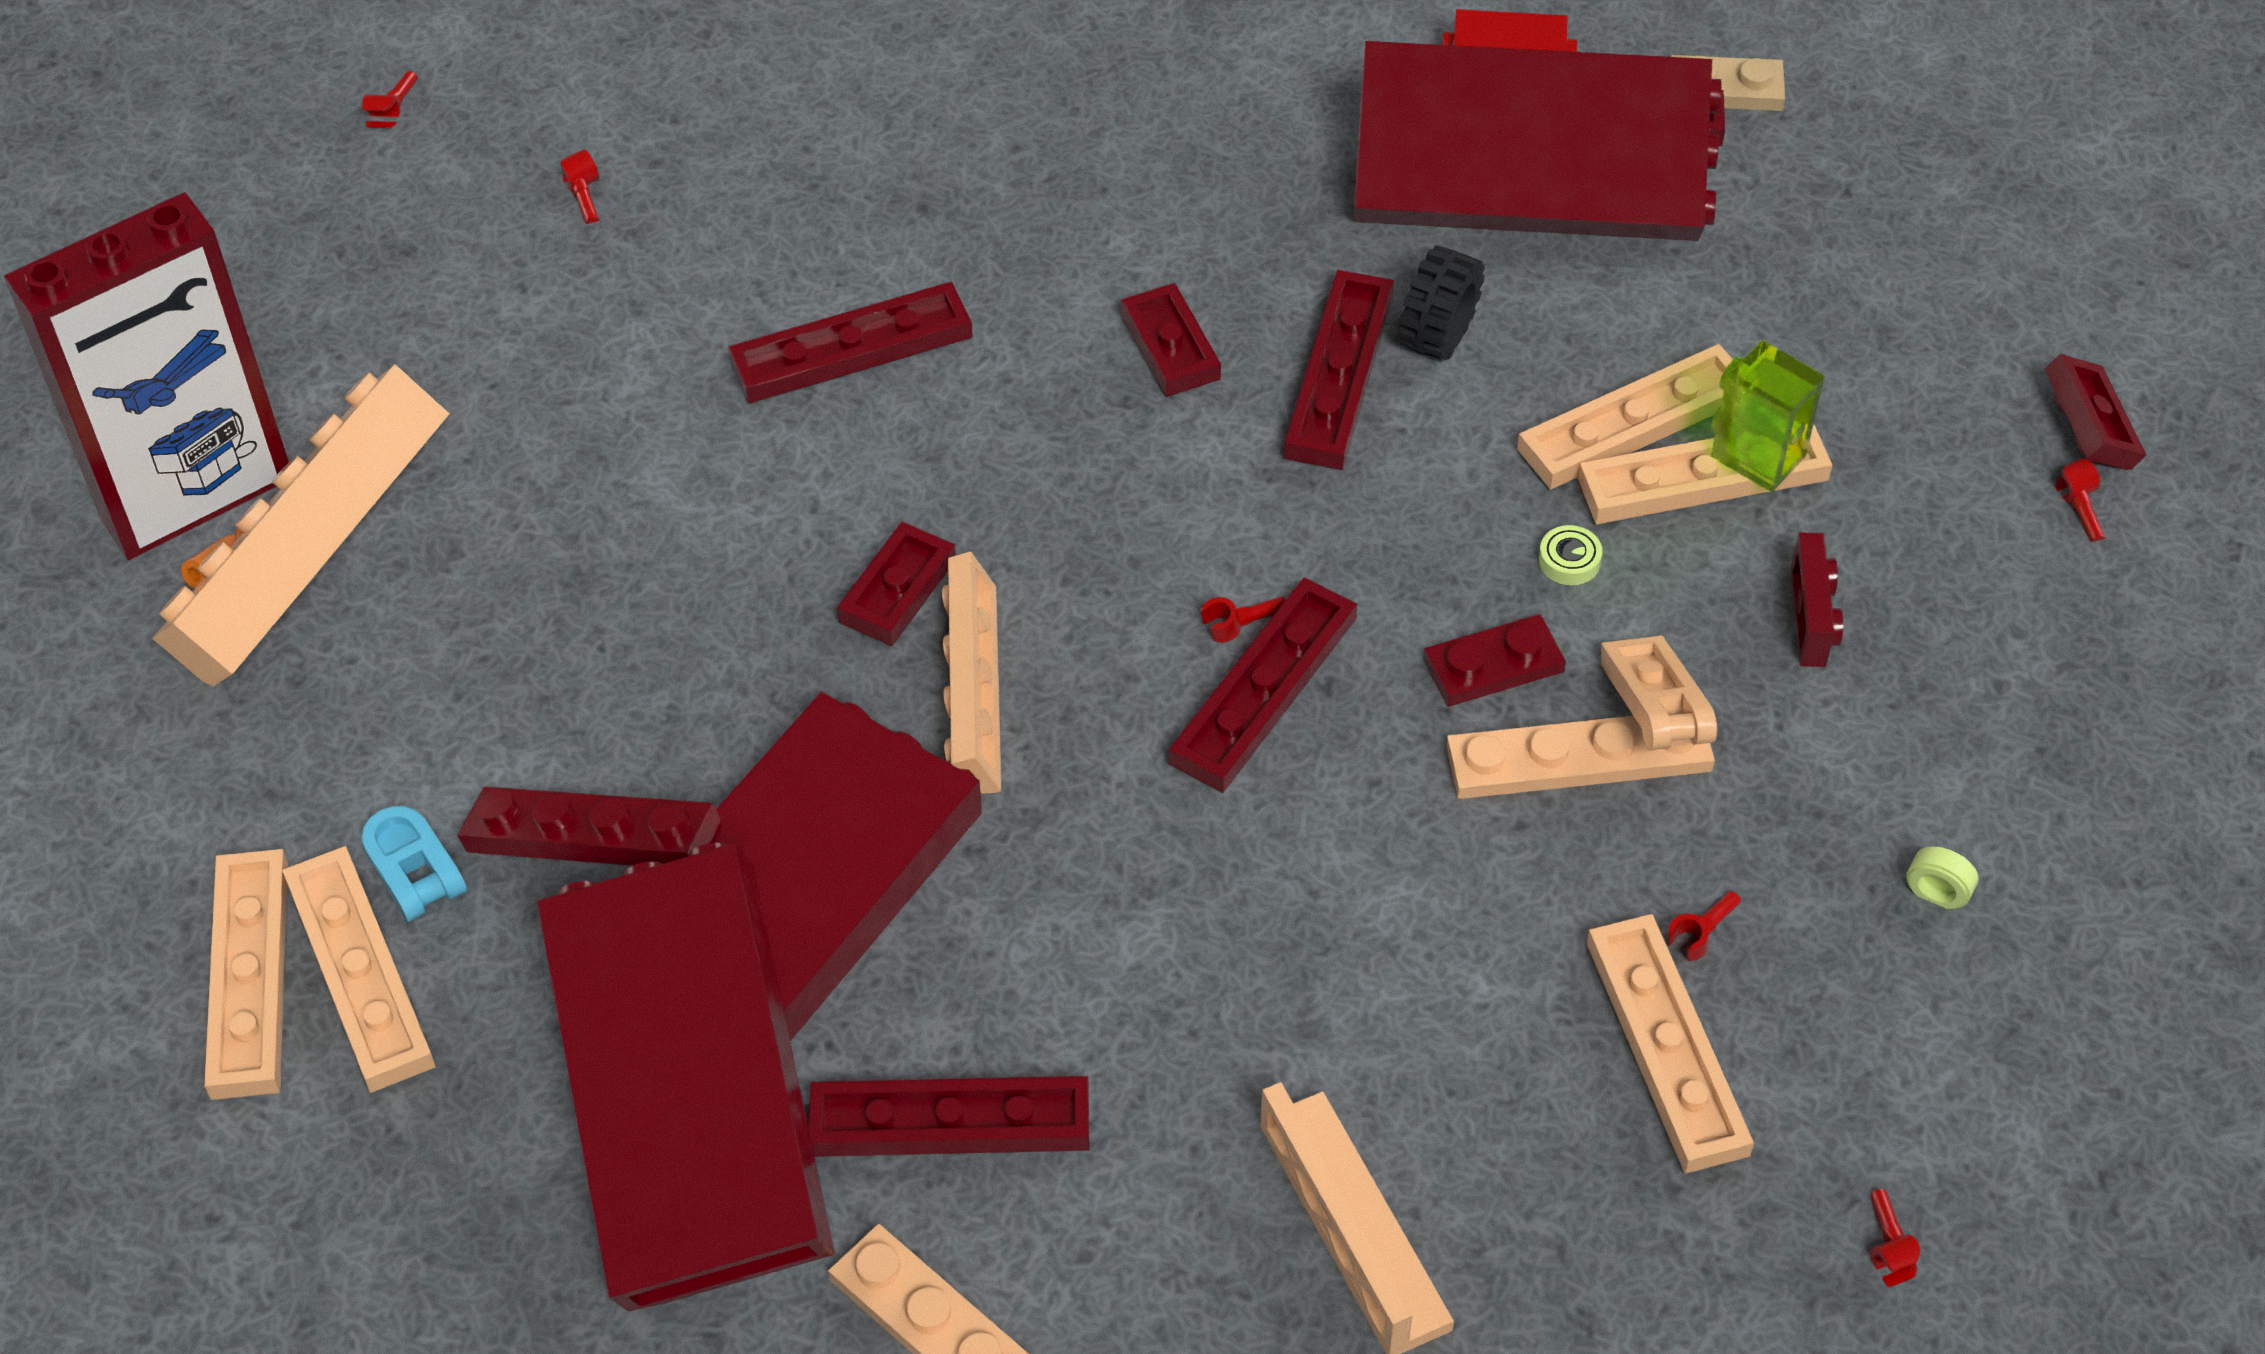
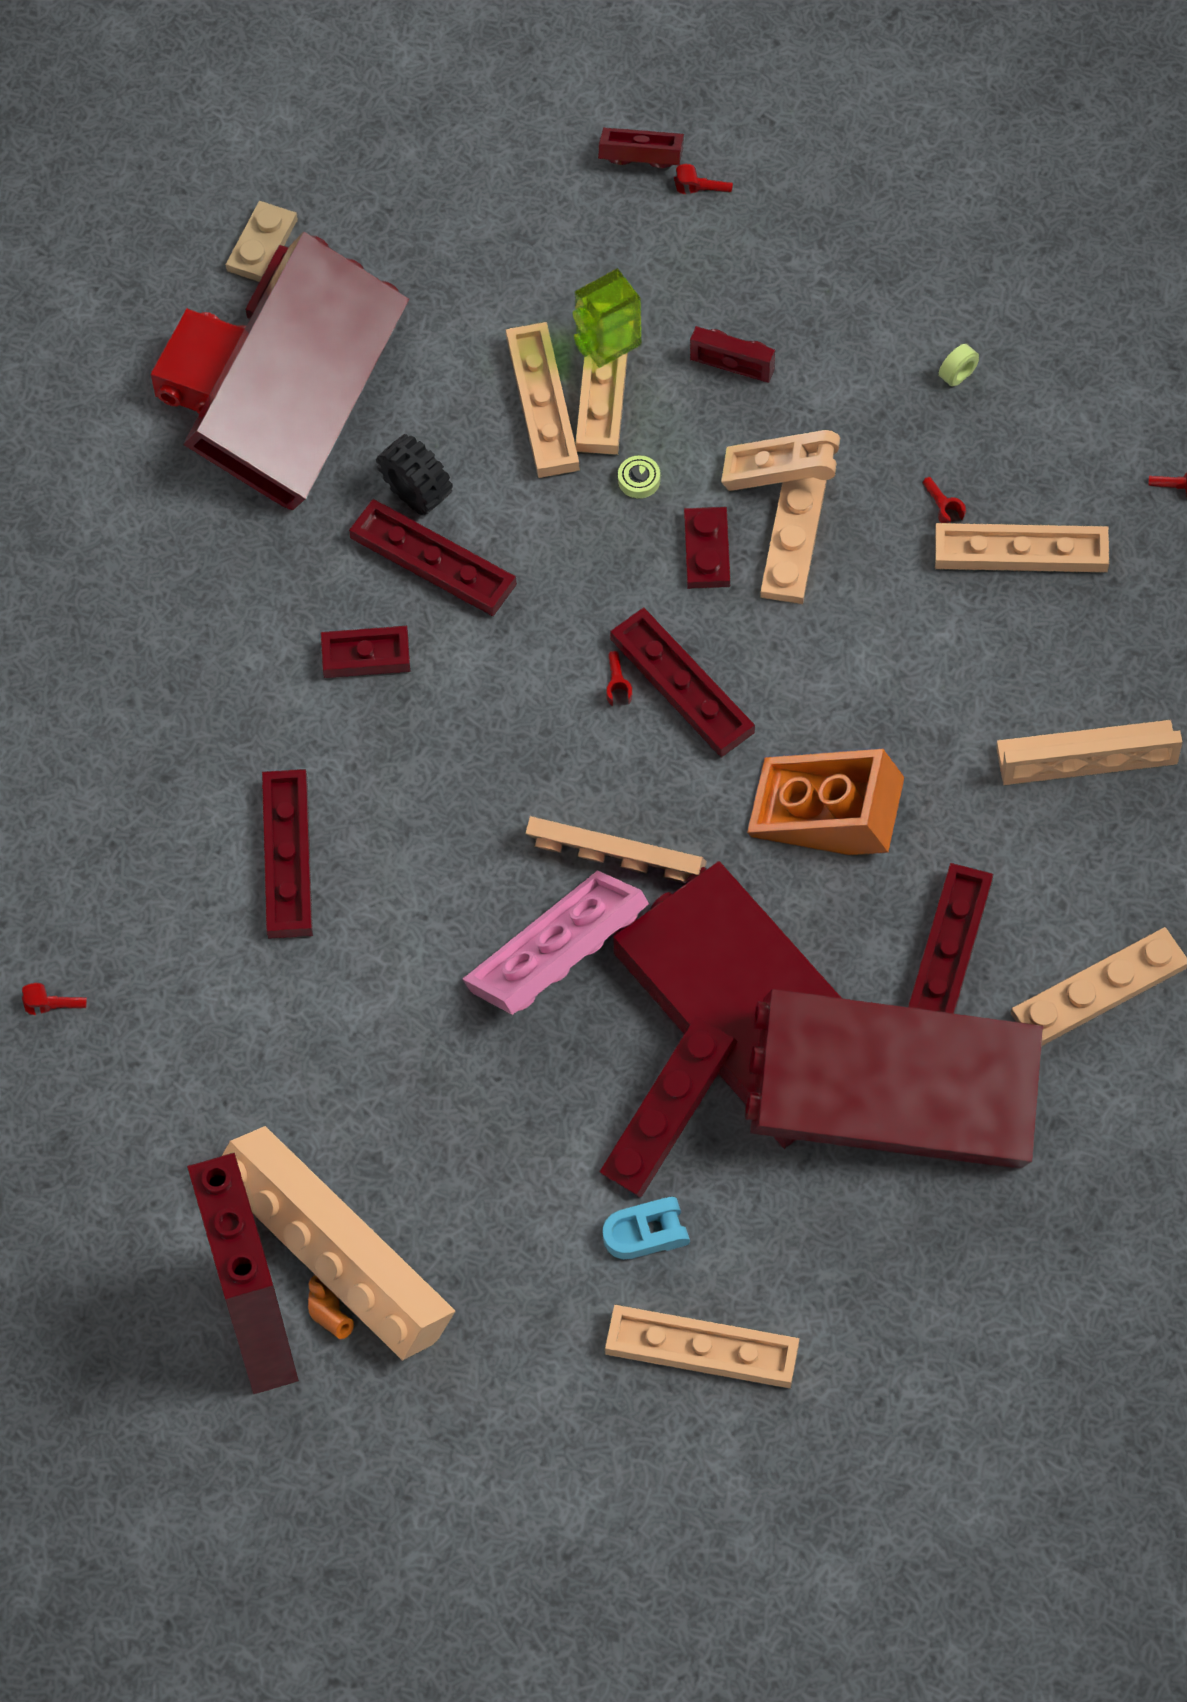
camera: 70 degrees left, 10 degrees up
light nougat plate [282,846,436,1093] -> none
dark red plate [837,521,956,647] -> none
none -> bright pink plate [463,870,649,1015]
none -> orange slope [747,749,904,855]

